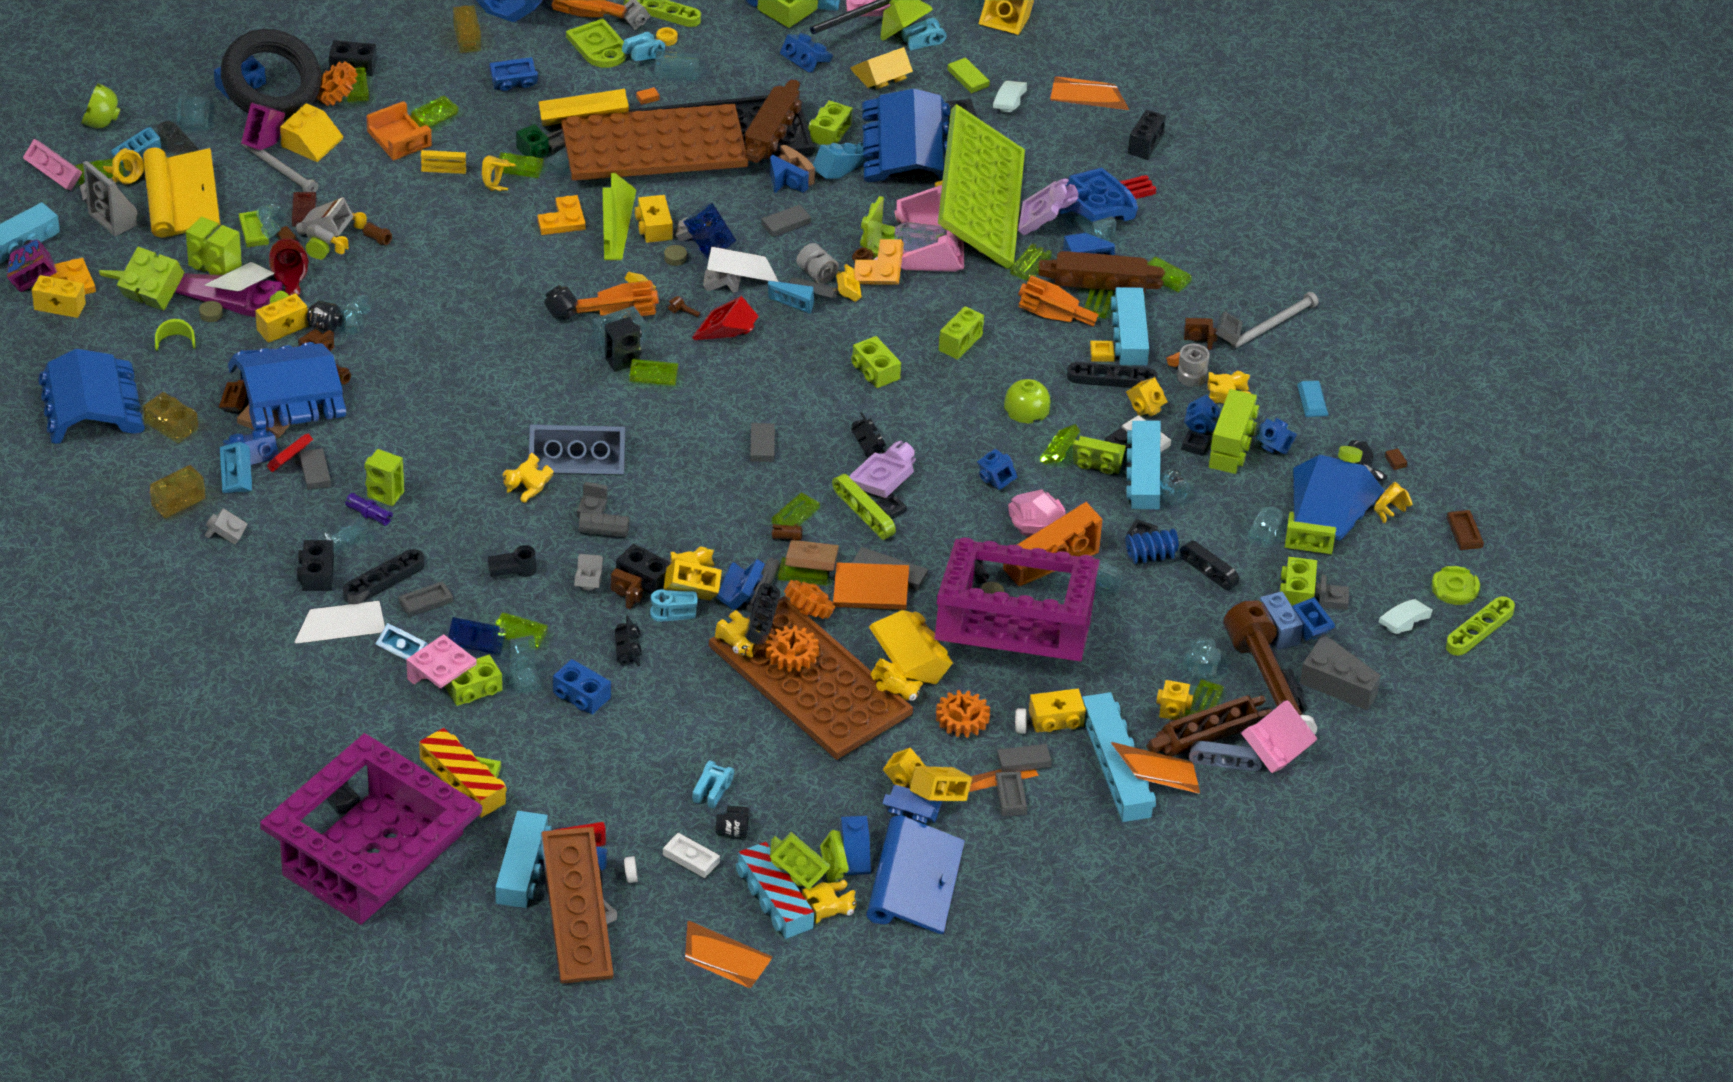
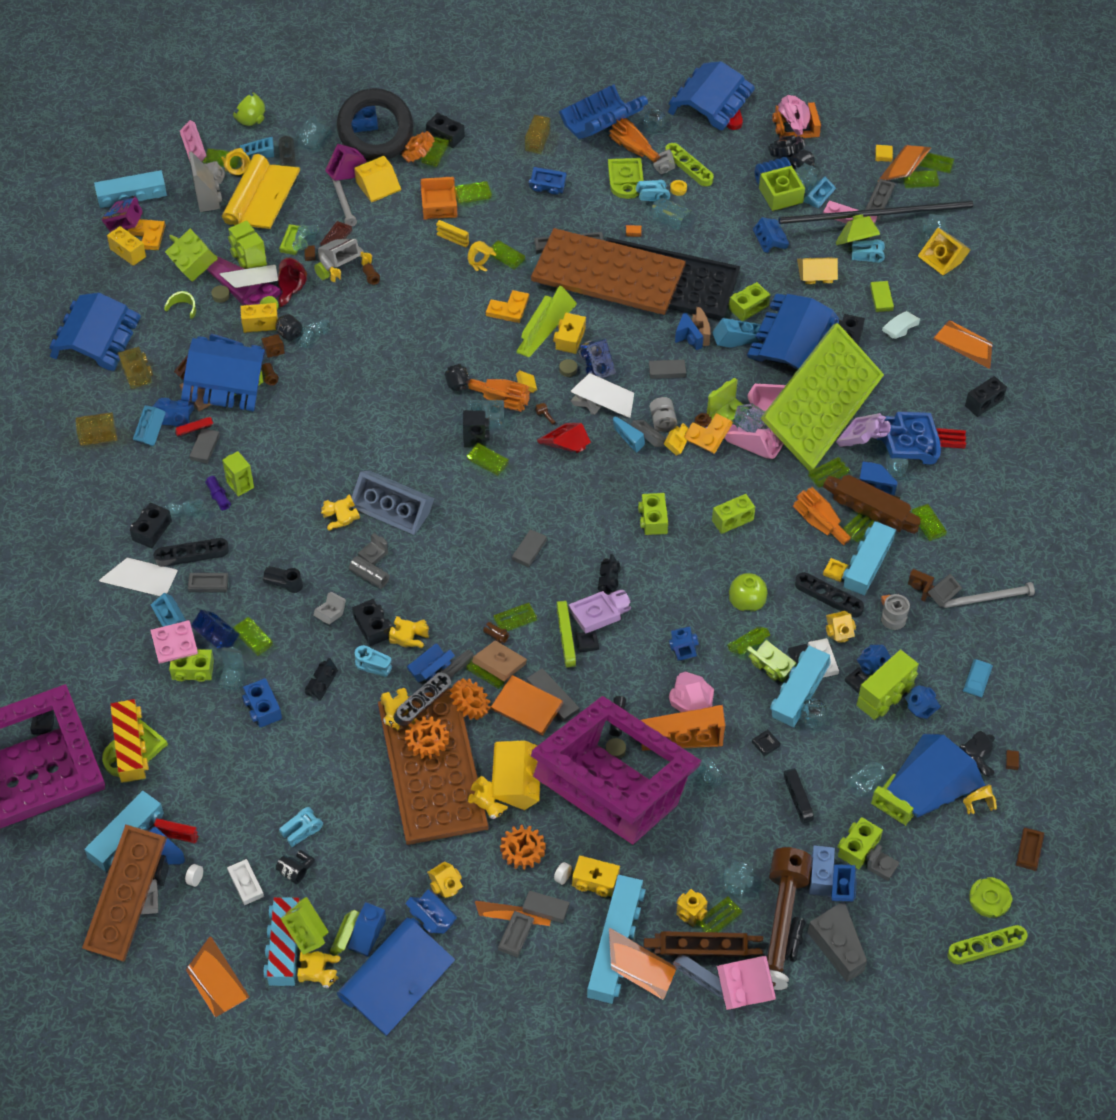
camera: 30 degrees right, 10 degrees up
light grey bracket [205,508,247,544] -> none
dark green brick [516,124,549,162] -> none
yellow slope [539,89,629,126] -> none
reddish brown bracket [611,568,643,609] -> none
yellow brick [664,559,722,601] -> none
reddish brown hinge [745,79,802,163] -> none
yellow brick [910,766,972,801] -> none
blue piece [1125,529,1179,564] -> none
yellow animal [1207,371,1251,403] -> none
lime tile [1338,446,1363,463] -> none
light aqua slope [1379,599,1432,634] -> none

